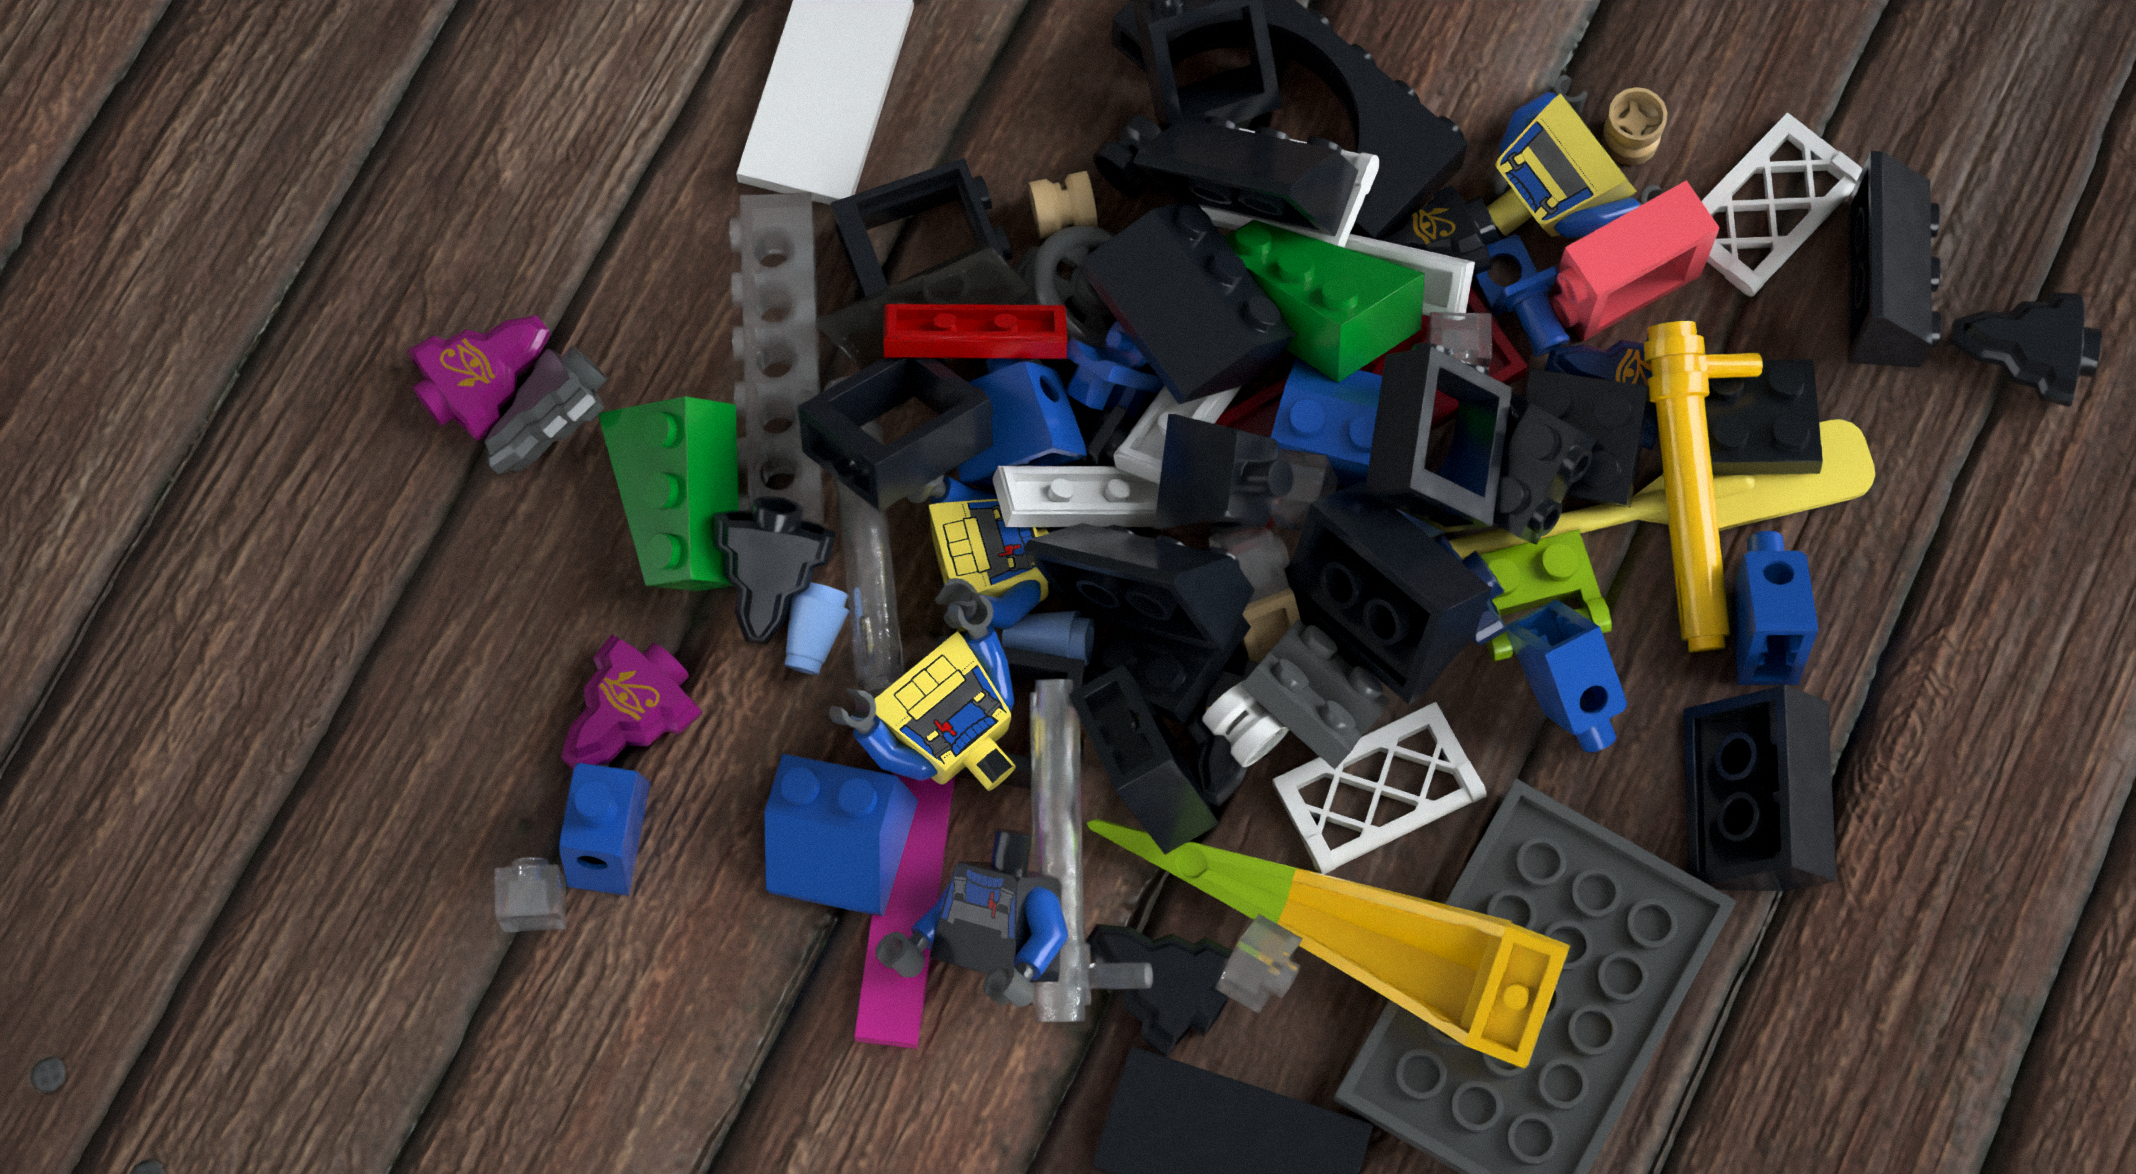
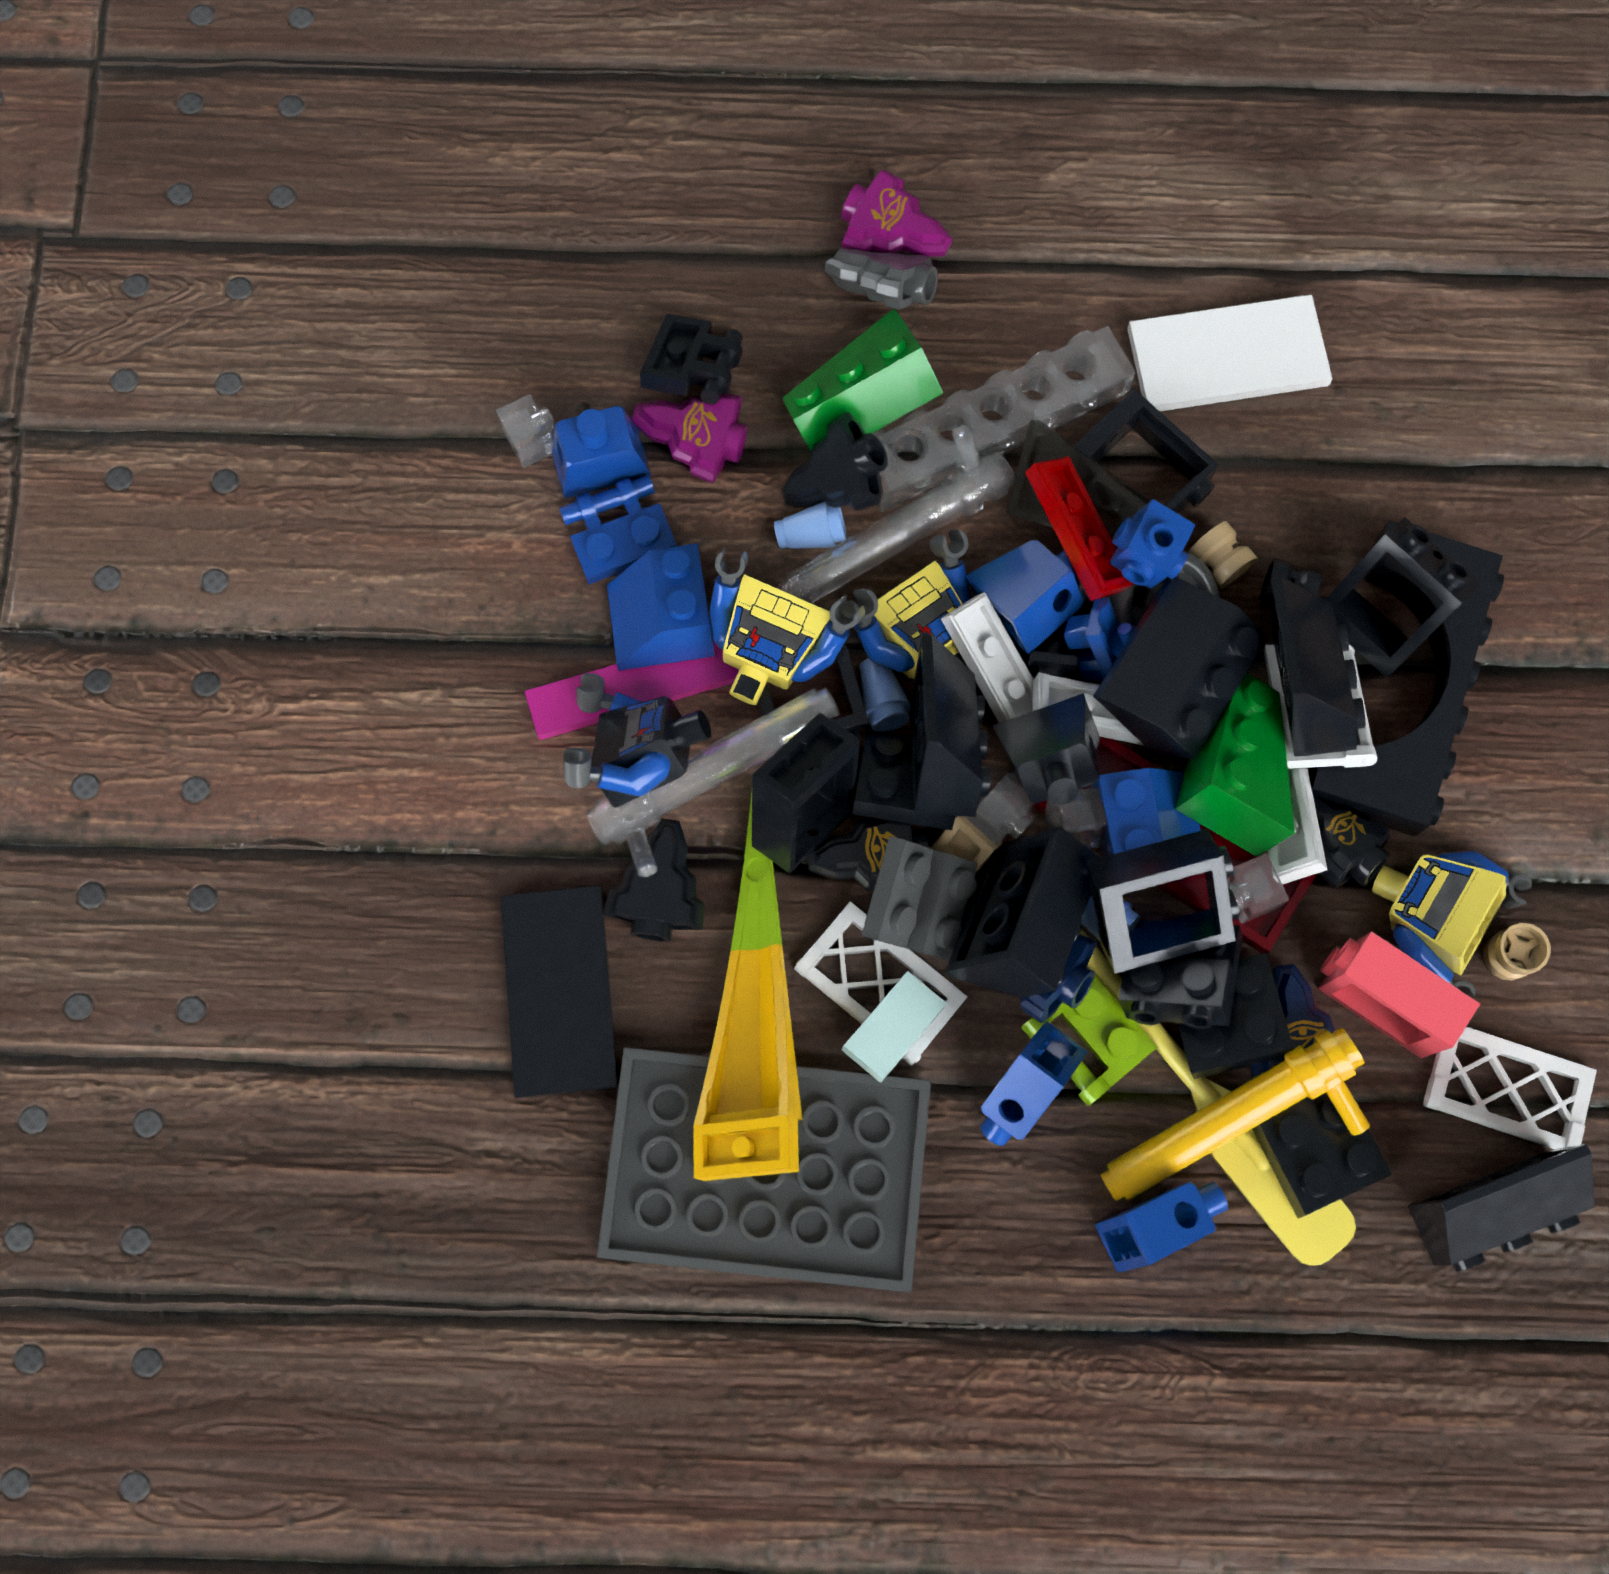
camera: 65 degrees right, 5 degrees up
black window [798,358,993,512] -> none
white wheel [1202,680,1289,767] -> none
clear plate [1215,914,1303,1014] -> none
blue bracket [1473,234,1570,357] -> none
black slope [1683,685,1836,891] -> none
black rock [1950,292,2102,407] -> none
none -> blue plate [559,475,677,584]
none -> black plate [640,314,743,404]
none -> light aqua tile [841,971,947,1083]
none -> blue brick [1109,499,1195,589]

